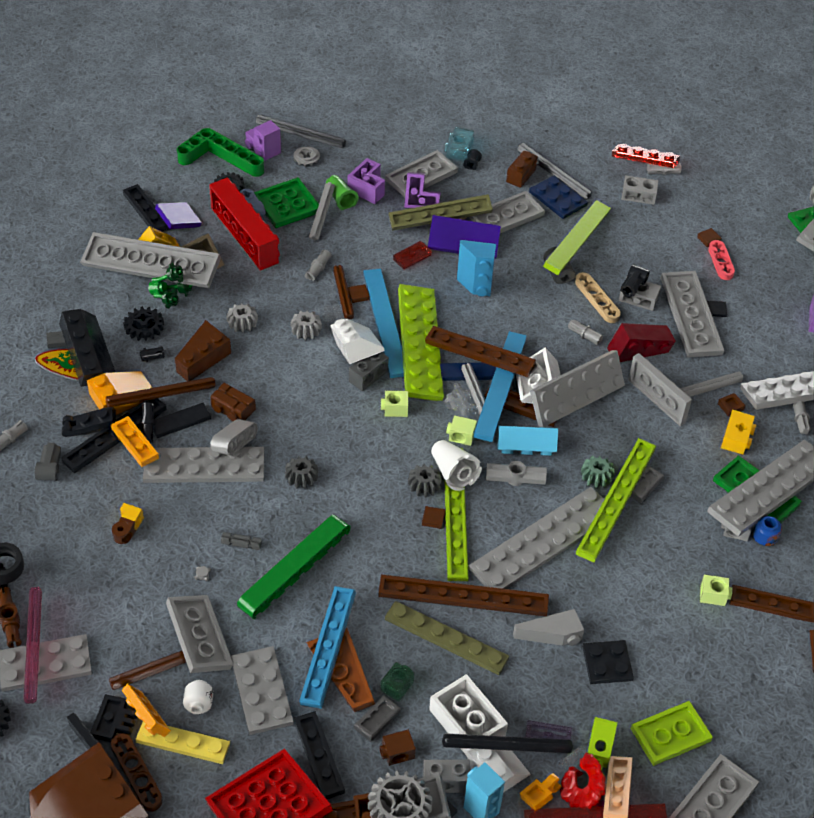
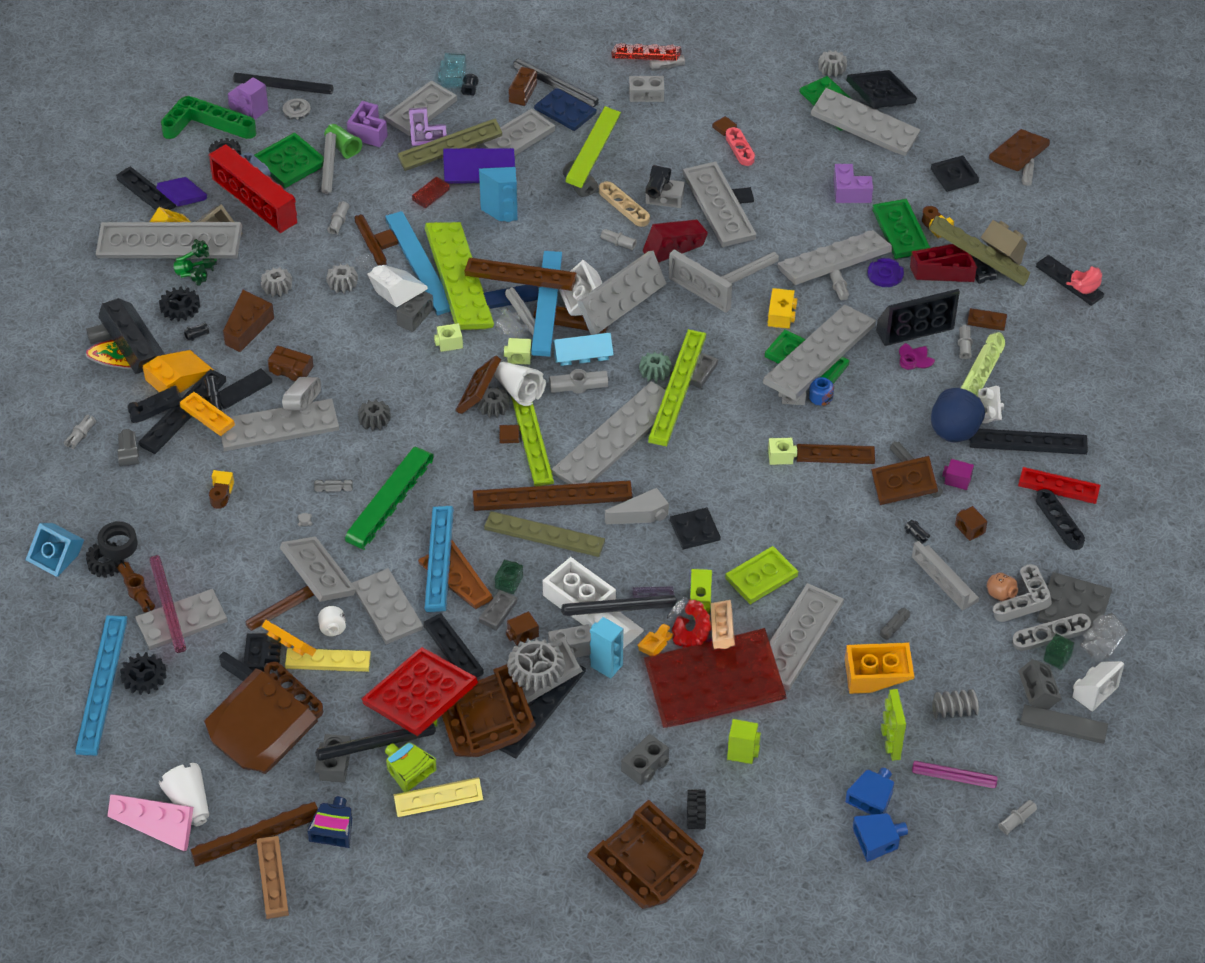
camera: 10 degrees left, 0 degrees up
reddish brown axle [105,377,216,407] -> none
reddish brown plate [718,393,746,417] -> none
none -> reddish brown tile [456,356,501,414]

